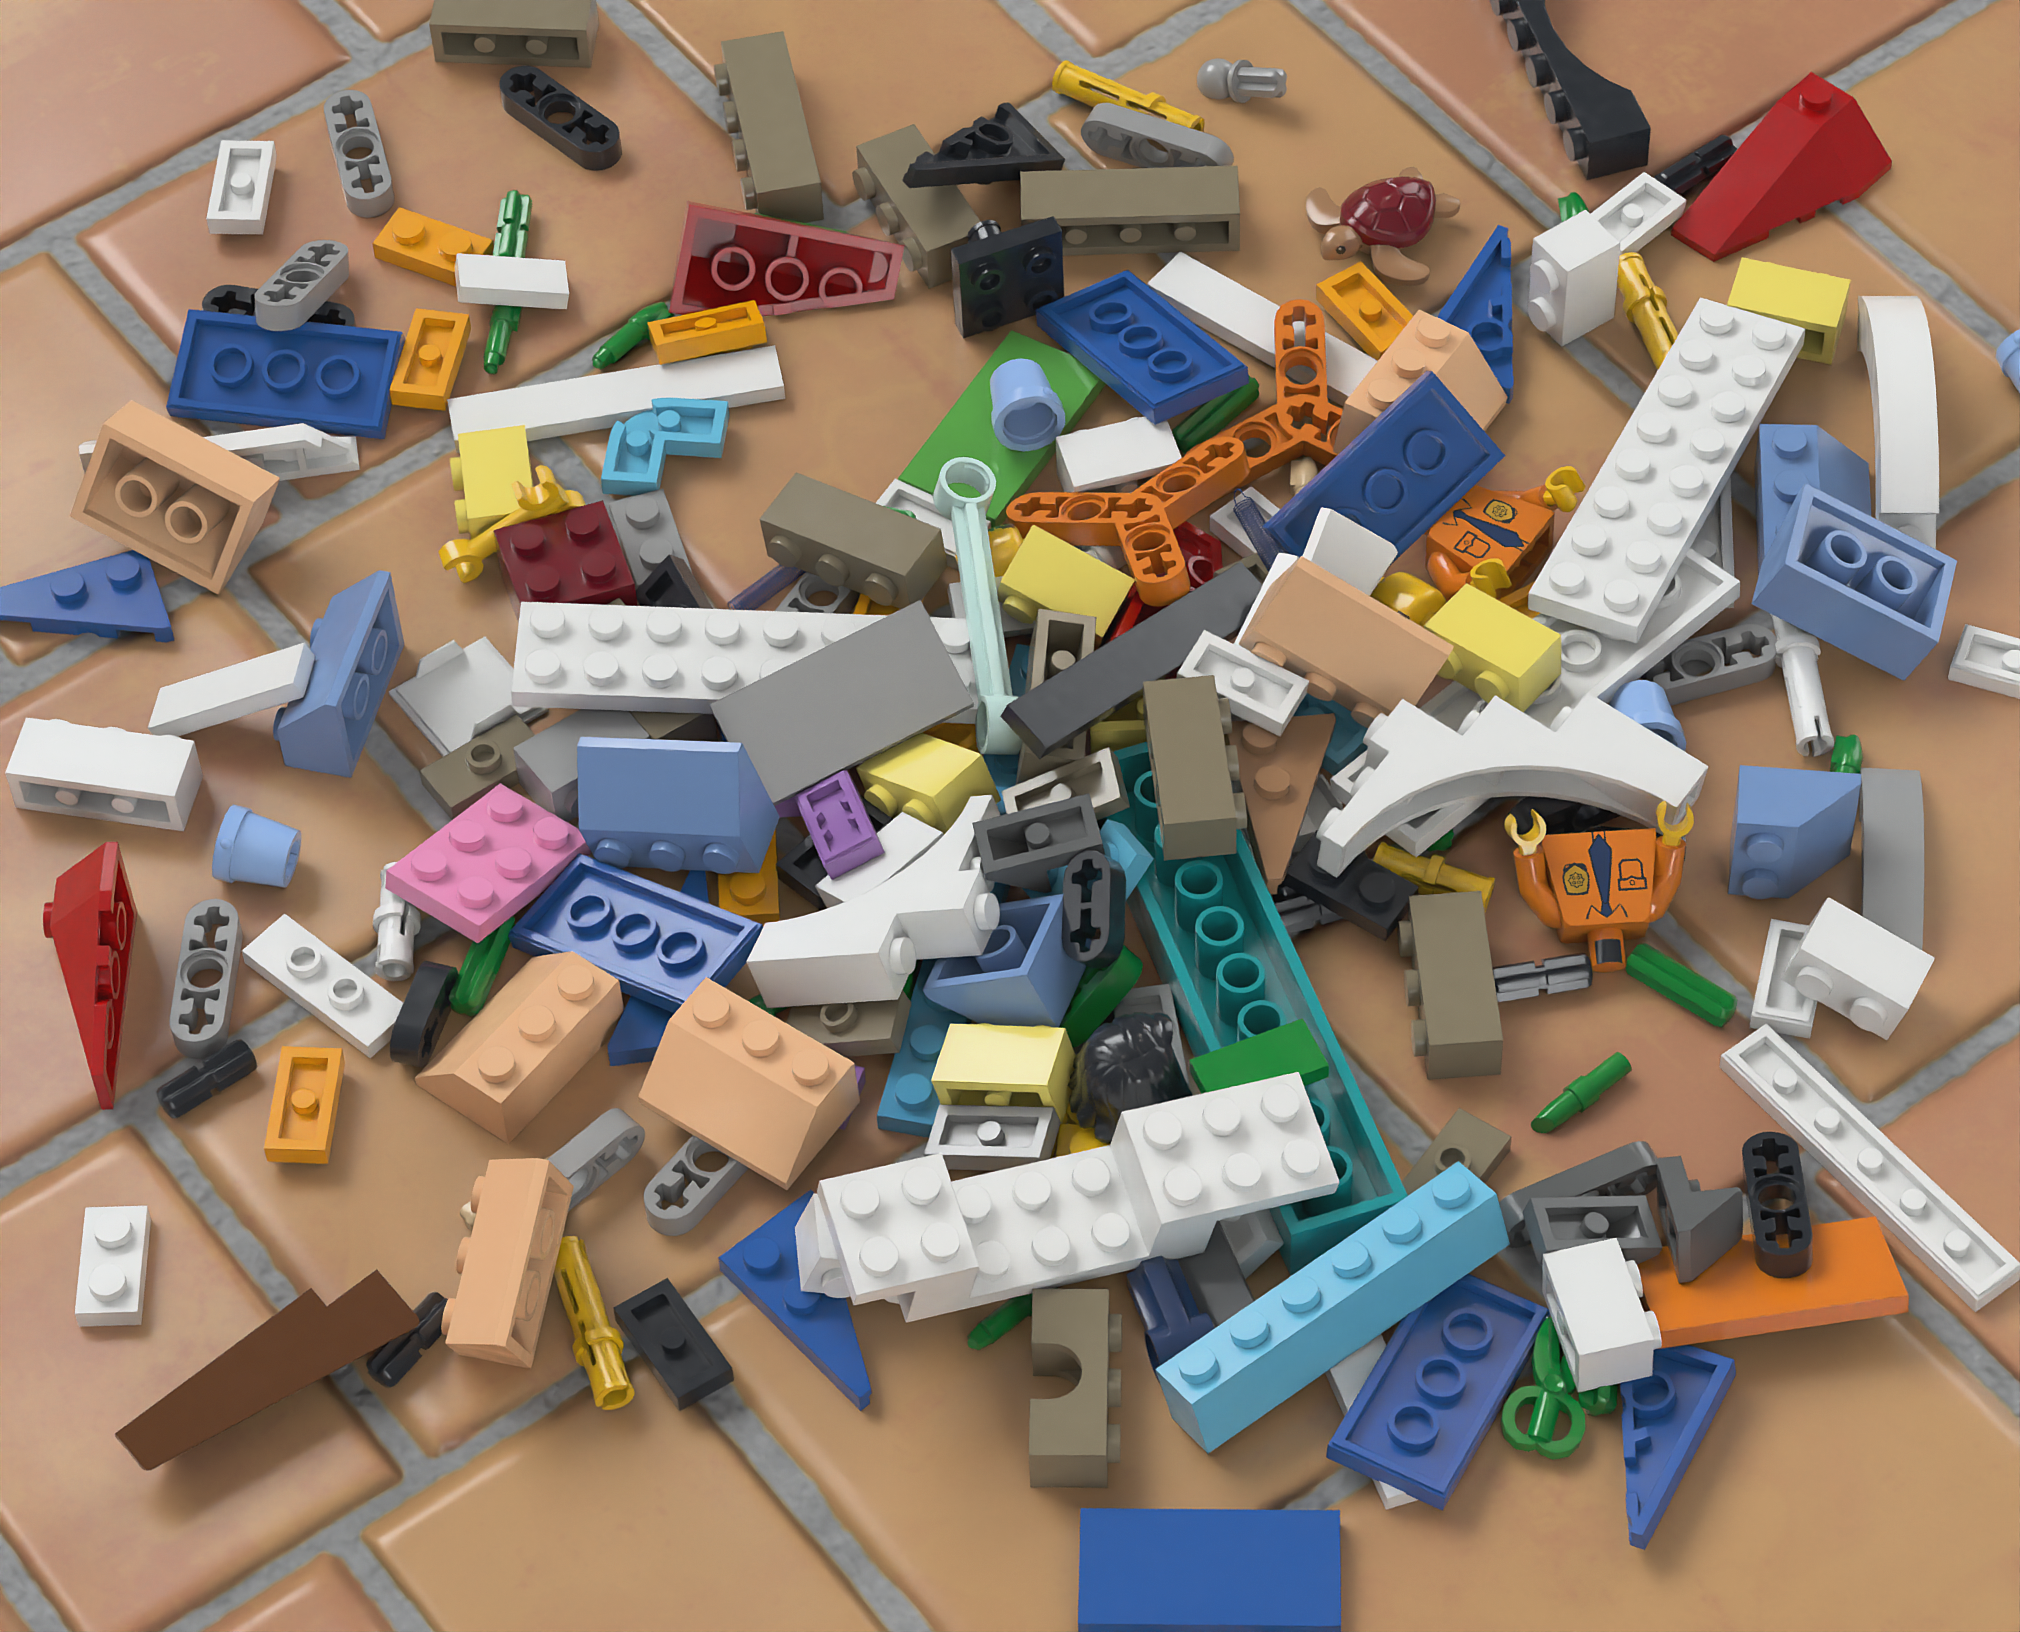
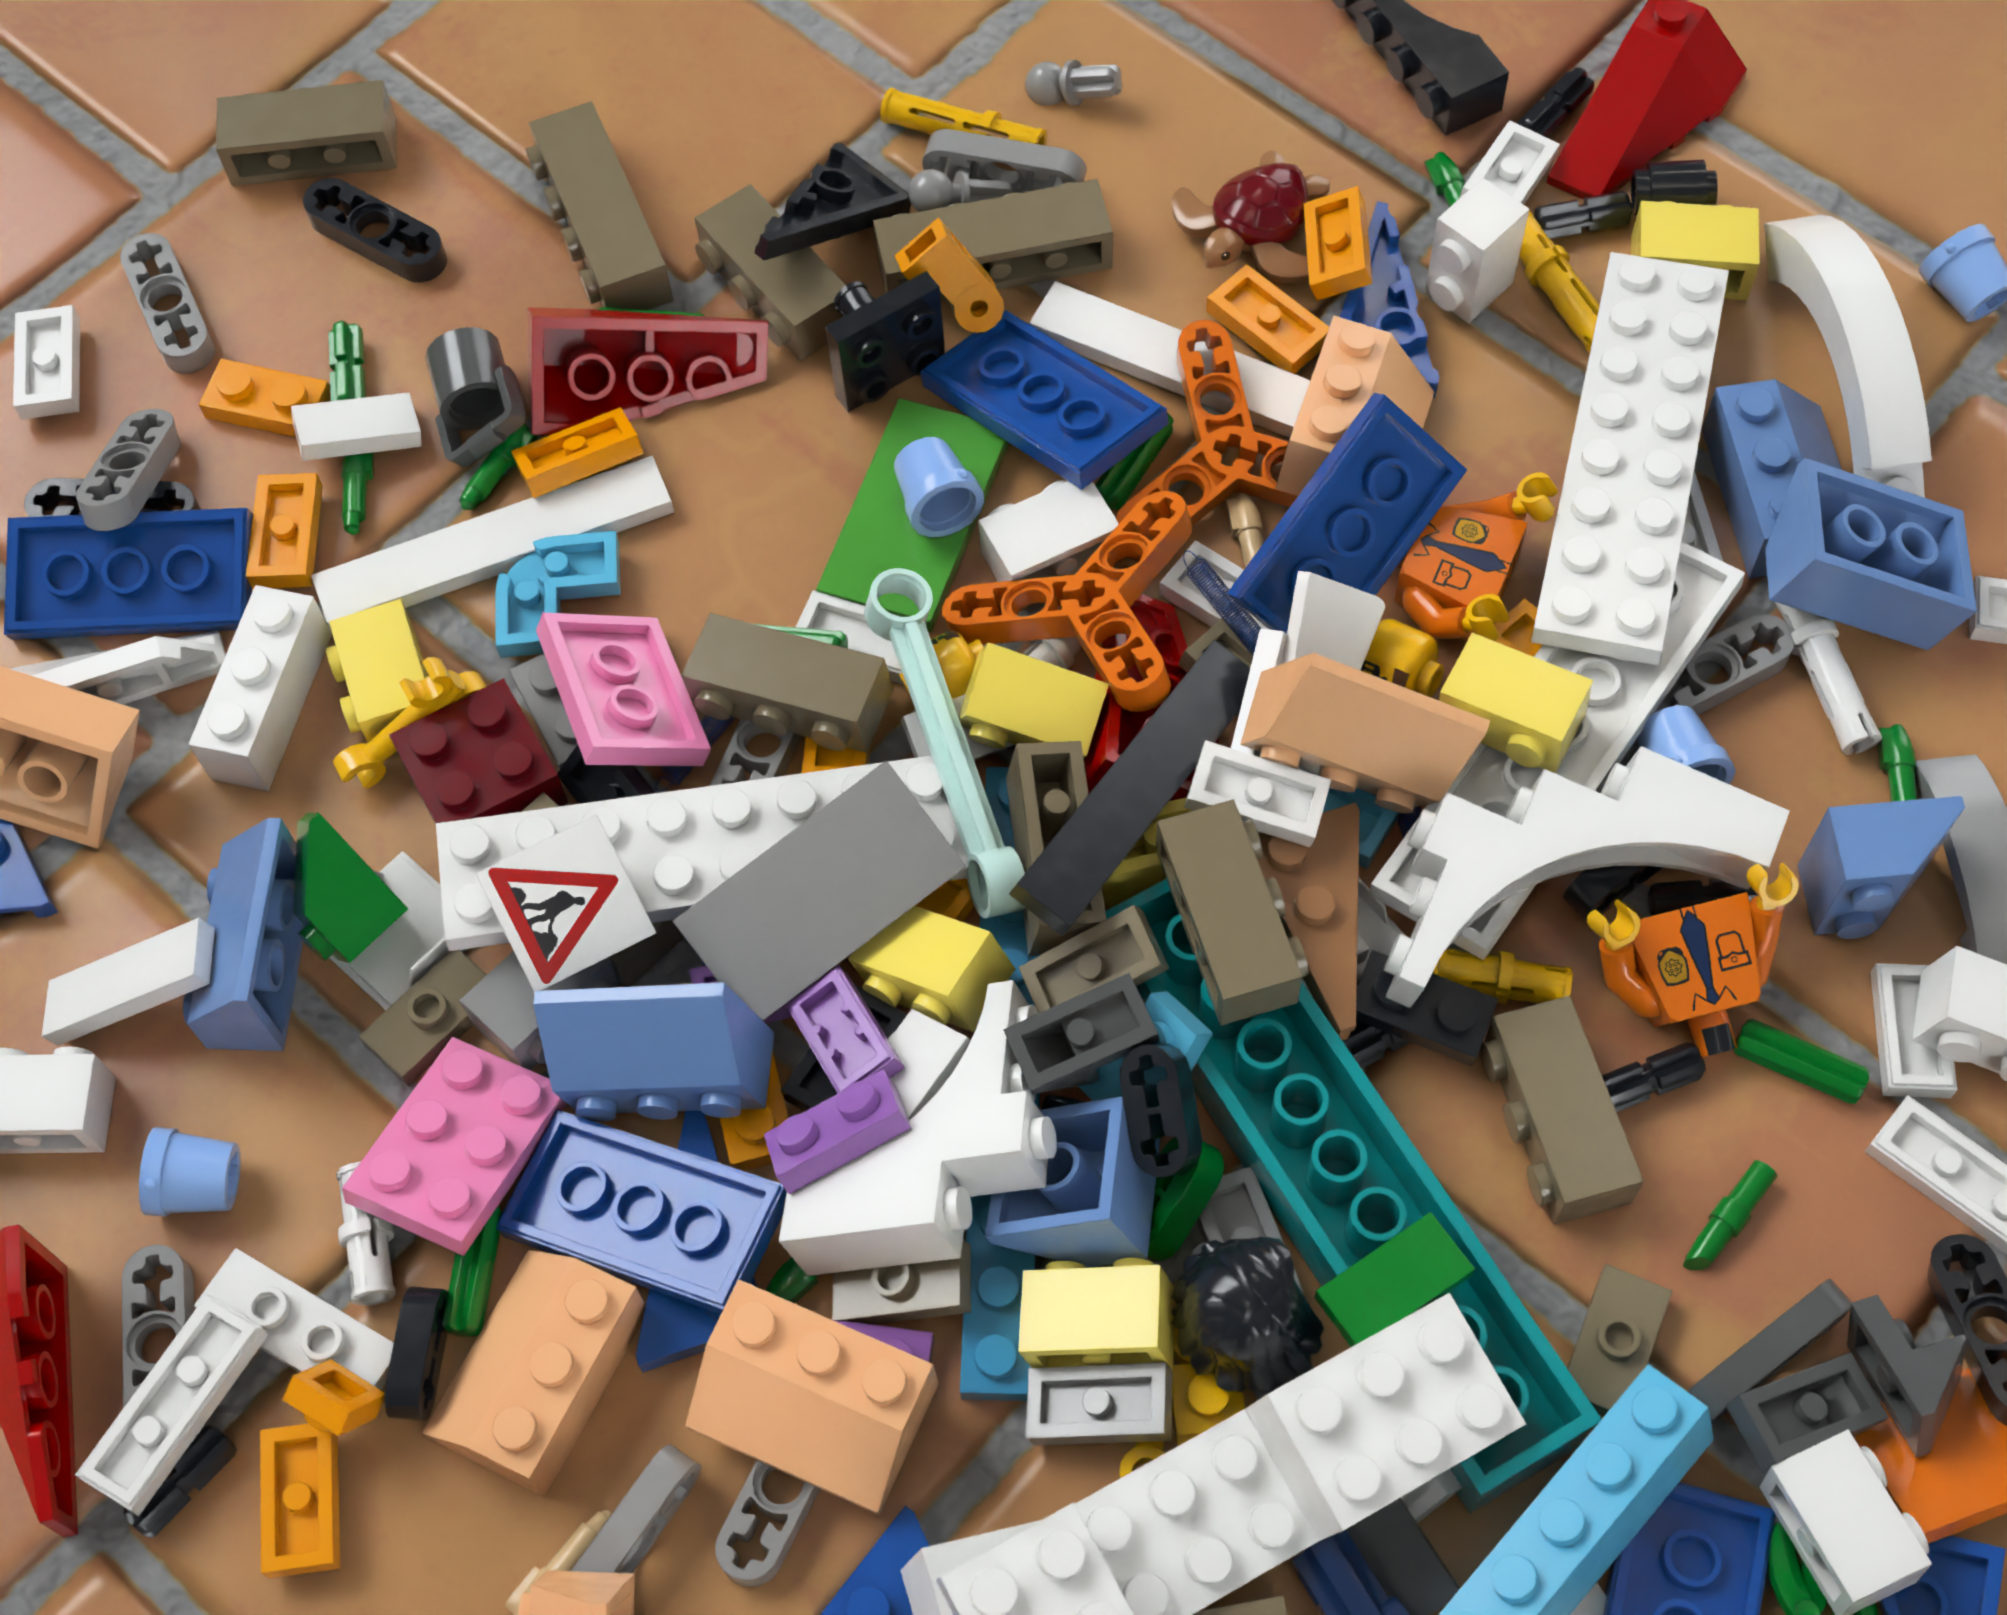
camera: 10 degrees left, 10 degrees up
none -> white tile [75,1294,269,1517]
none -> white brick [188,585,332,791]
none -> light orange plate [282,1359,385,1436]
none -> green slope [293,812,408,963]
none -> dark grey piece [425,327,526,467]
none -> white piece [475,814,656,993]
none -> bright pink plate [536,613,711,766]
none -> medium lavender plate [764,1069,911,1194]
none -> light orange leg [894,217,1004,333]
none -> light grey axle [908,169,1012,212]
none -> light orange plate [1303,186,1373,301]
none -> black piece [1534,191,1633,239]
none -> black brick [1631,159,1718,216]

